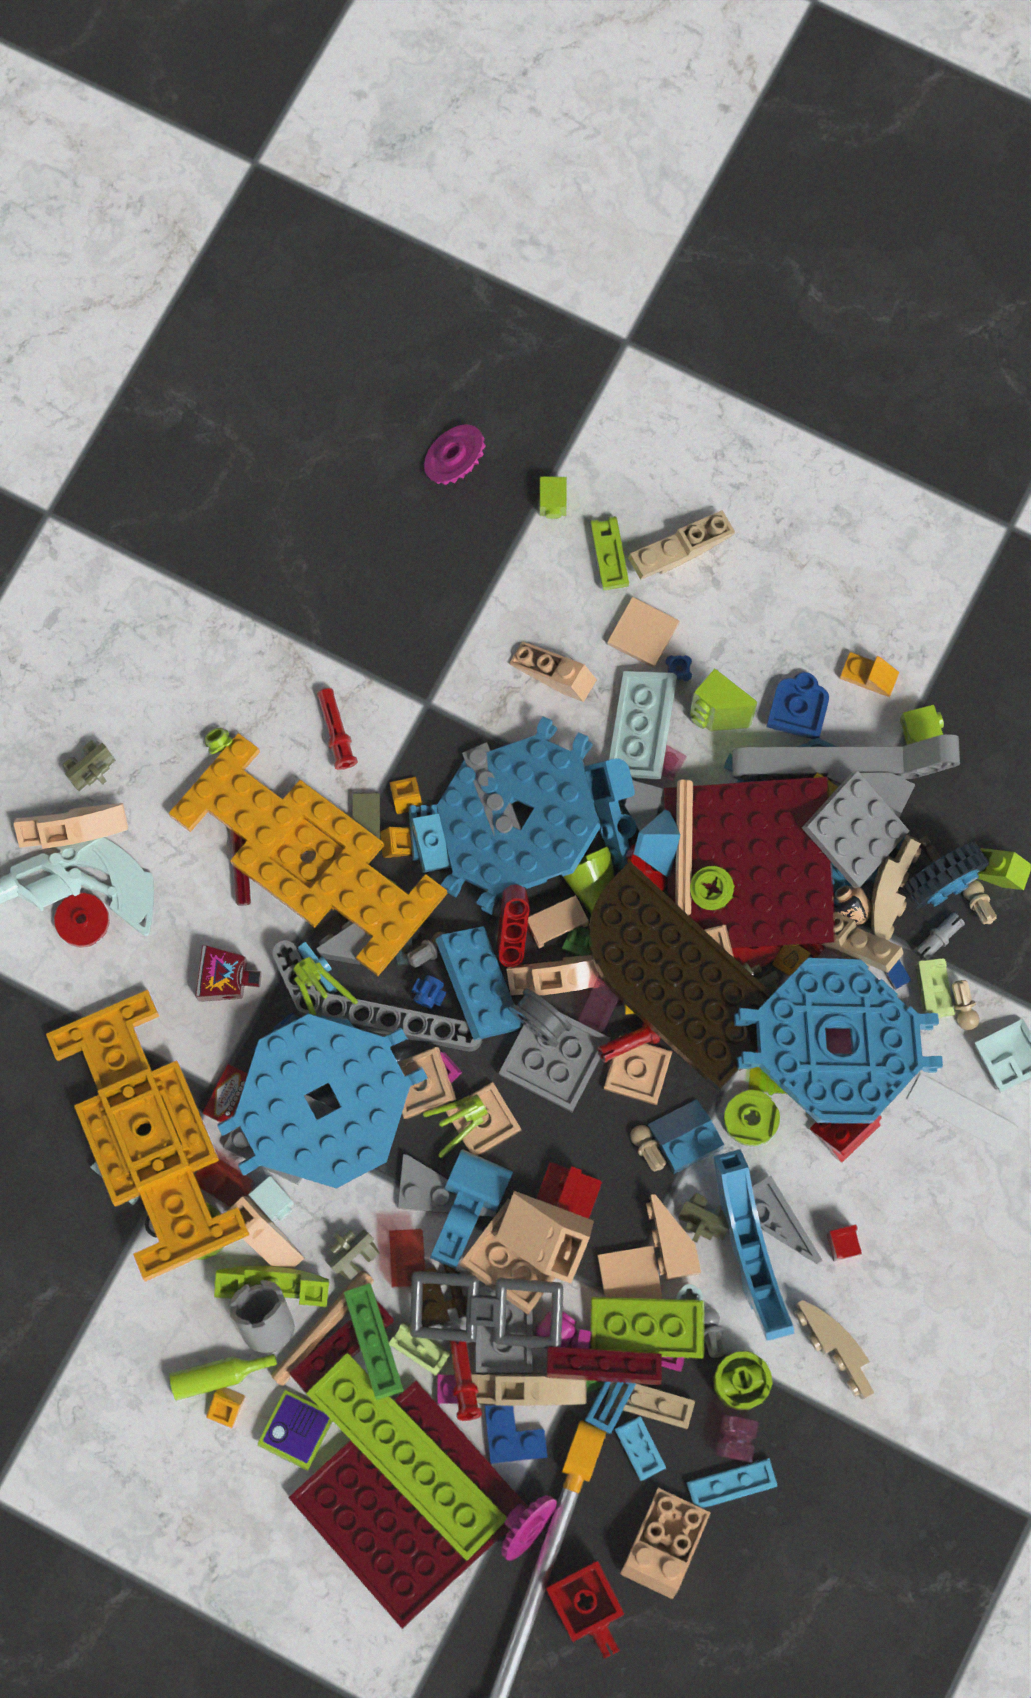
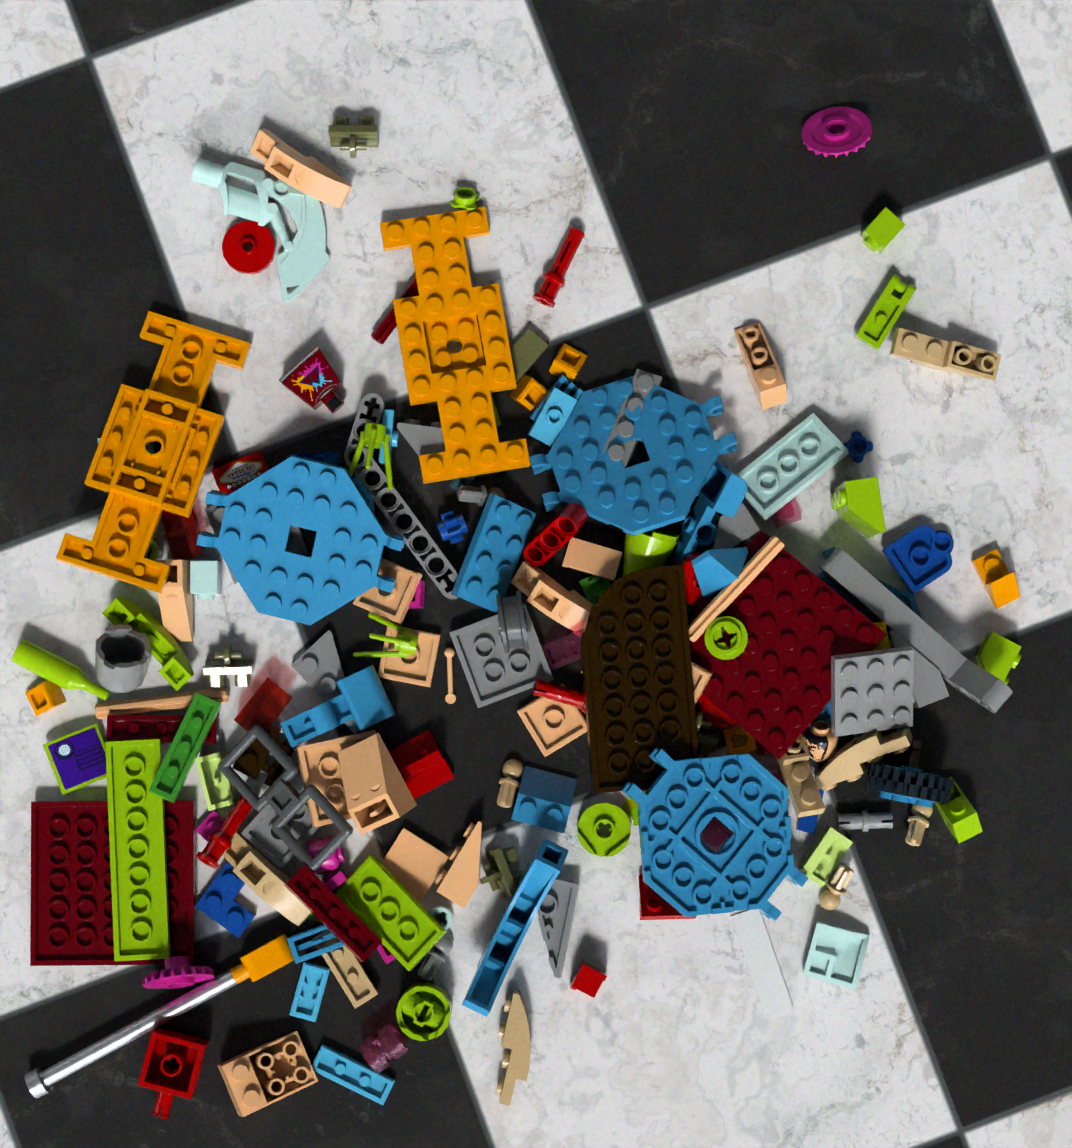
camera: 40 degrees right, 10 degrees up
light nougat tile [607,597,680,669] -> none
none -> light nougat hinge [444,647,456,704]

